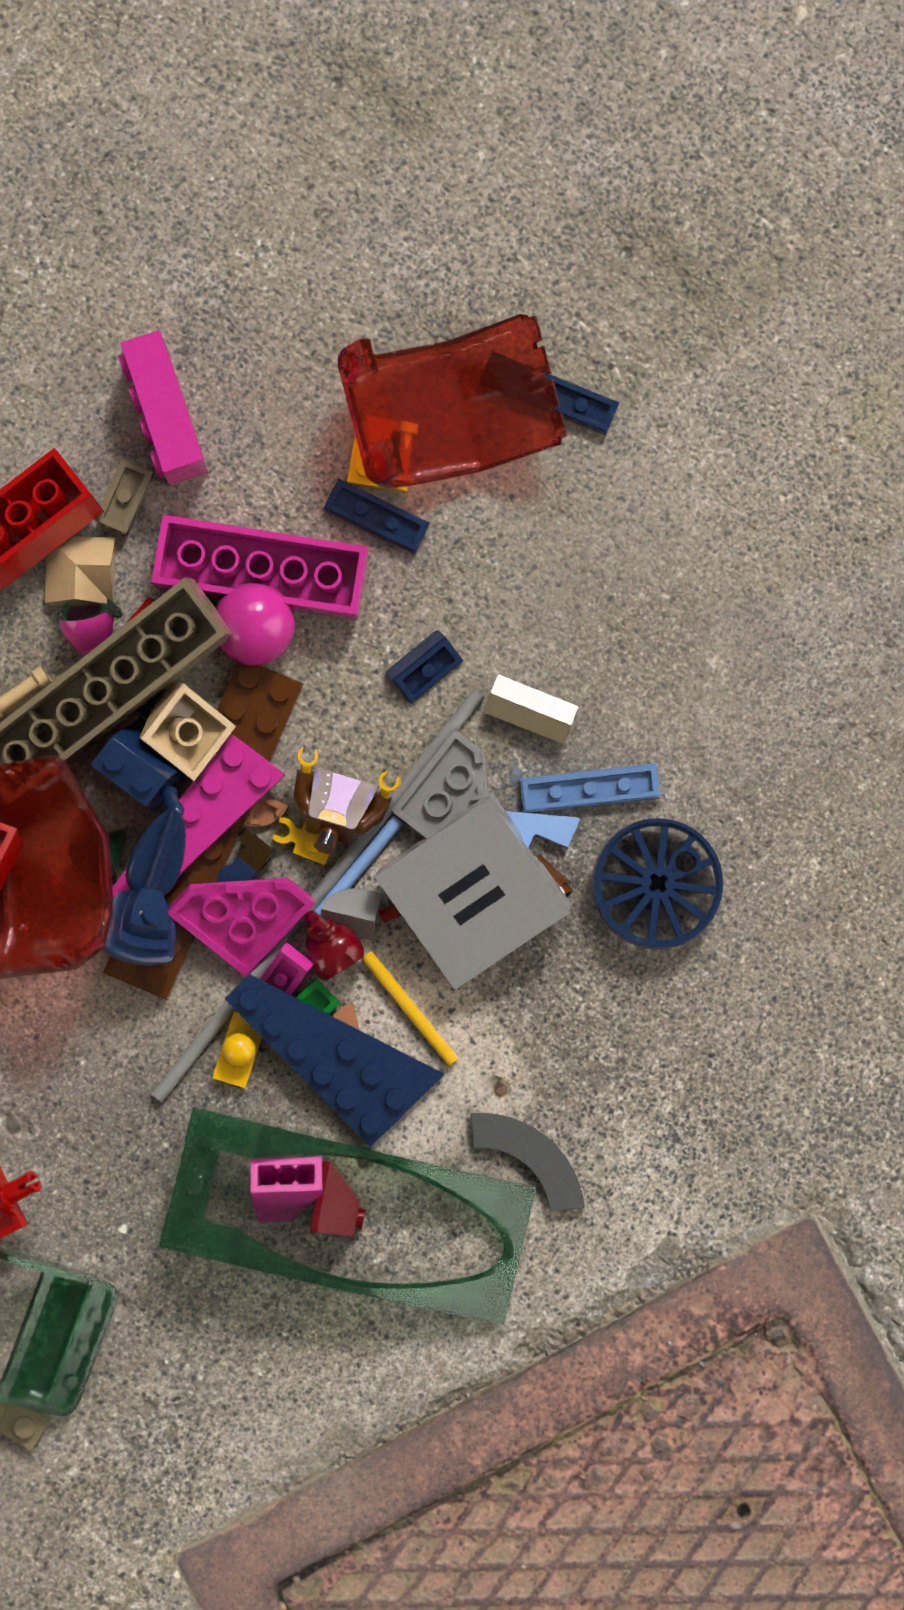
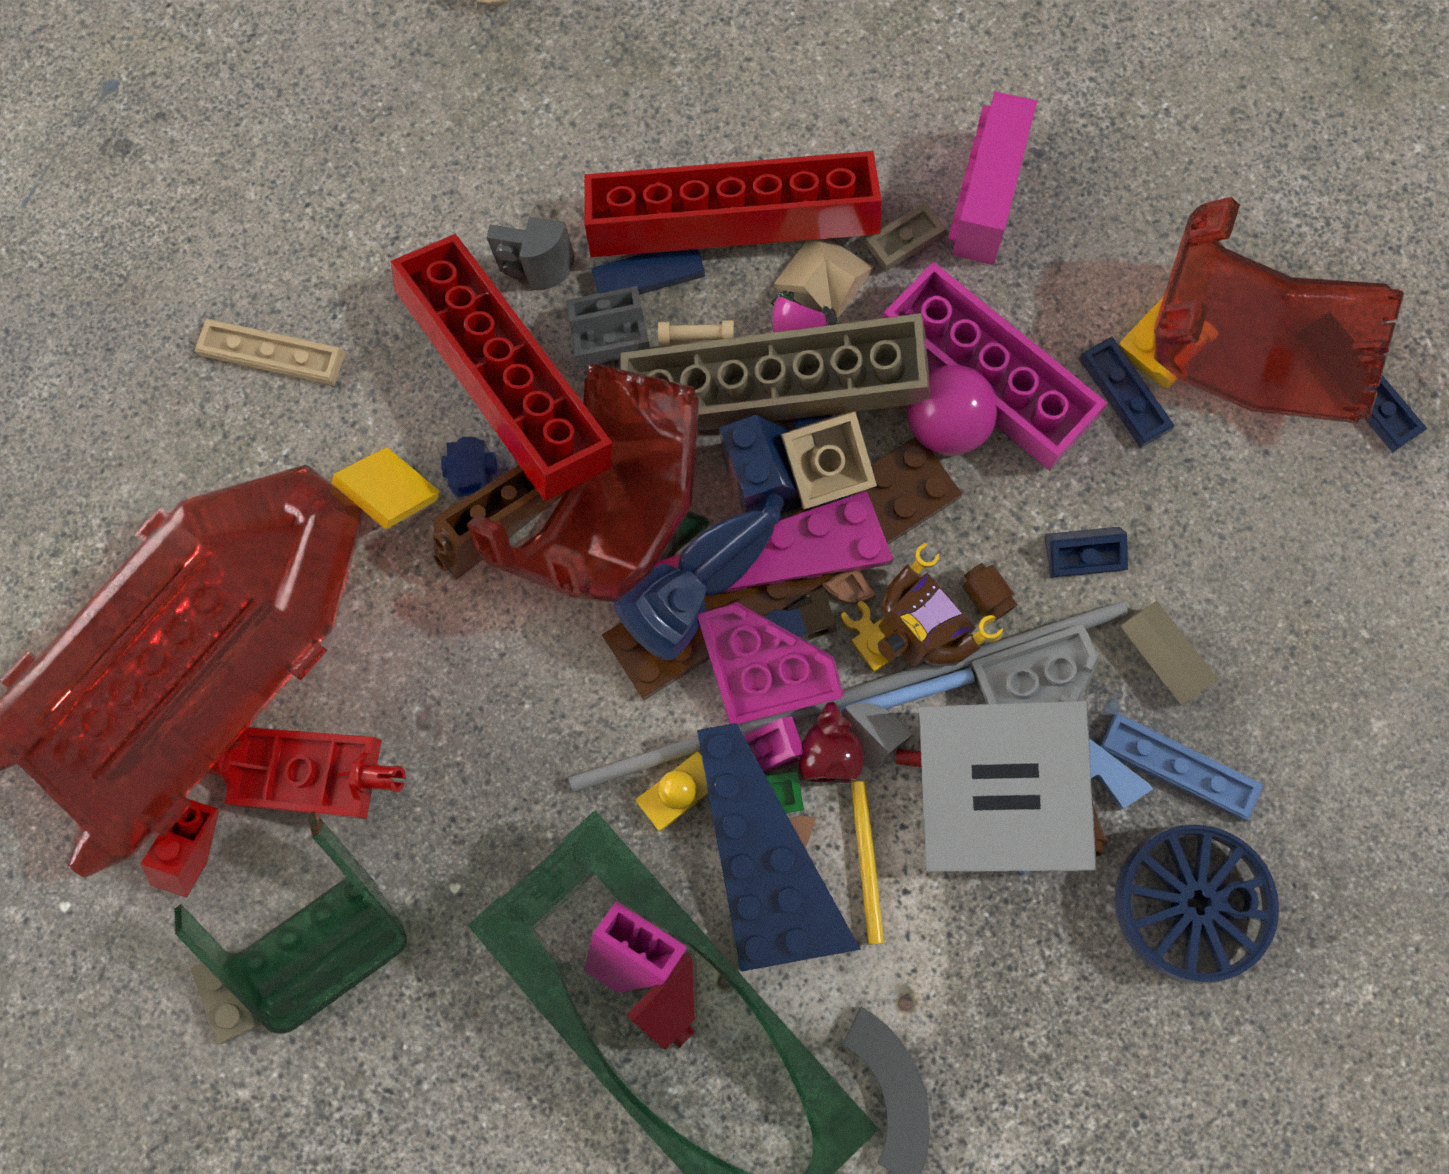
camera: 40 degrees right, 10 degrees down
none -> reddish brown brick [962,563,1018,622]

